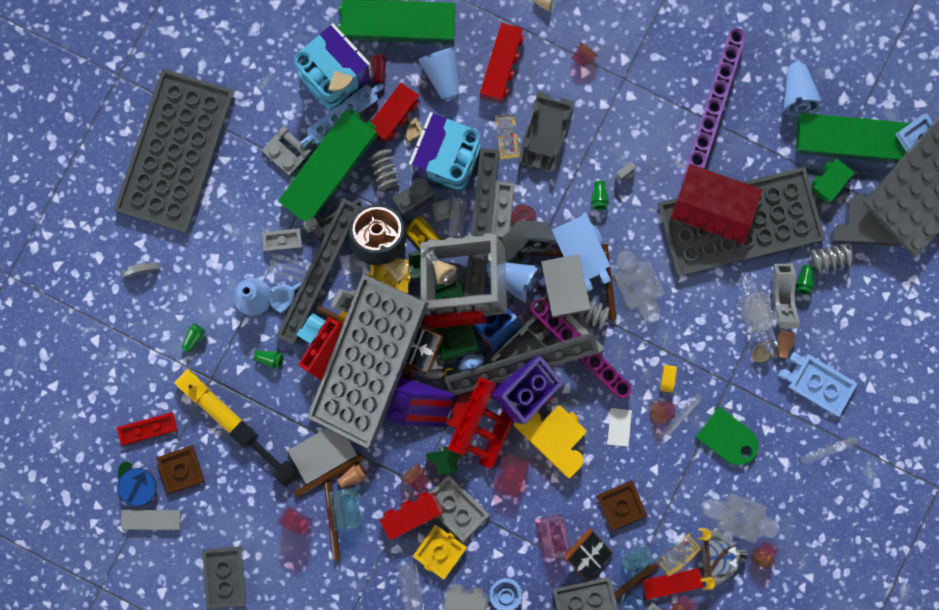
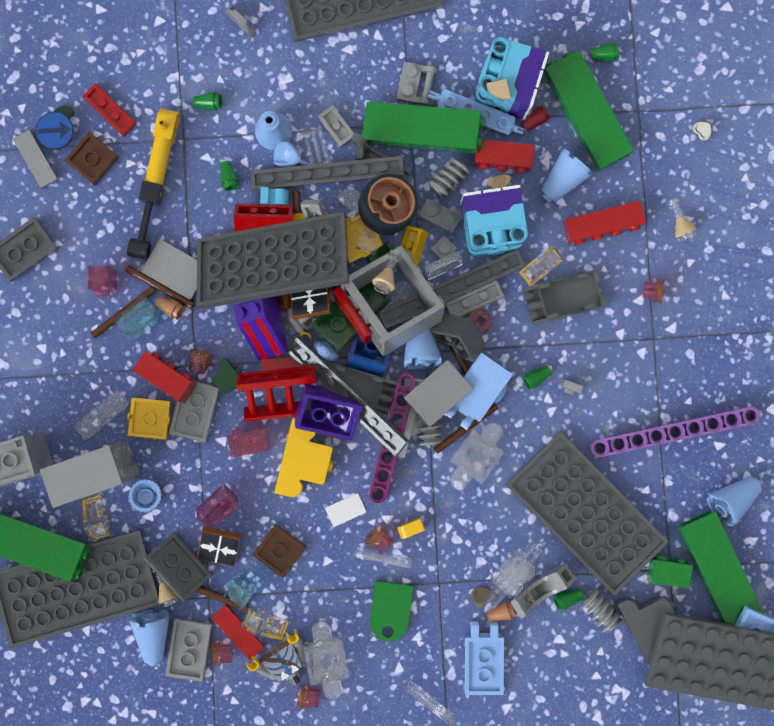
camera: 60 degrees right, 5 degrees up
dark red slope [670,164,762,244] -> none

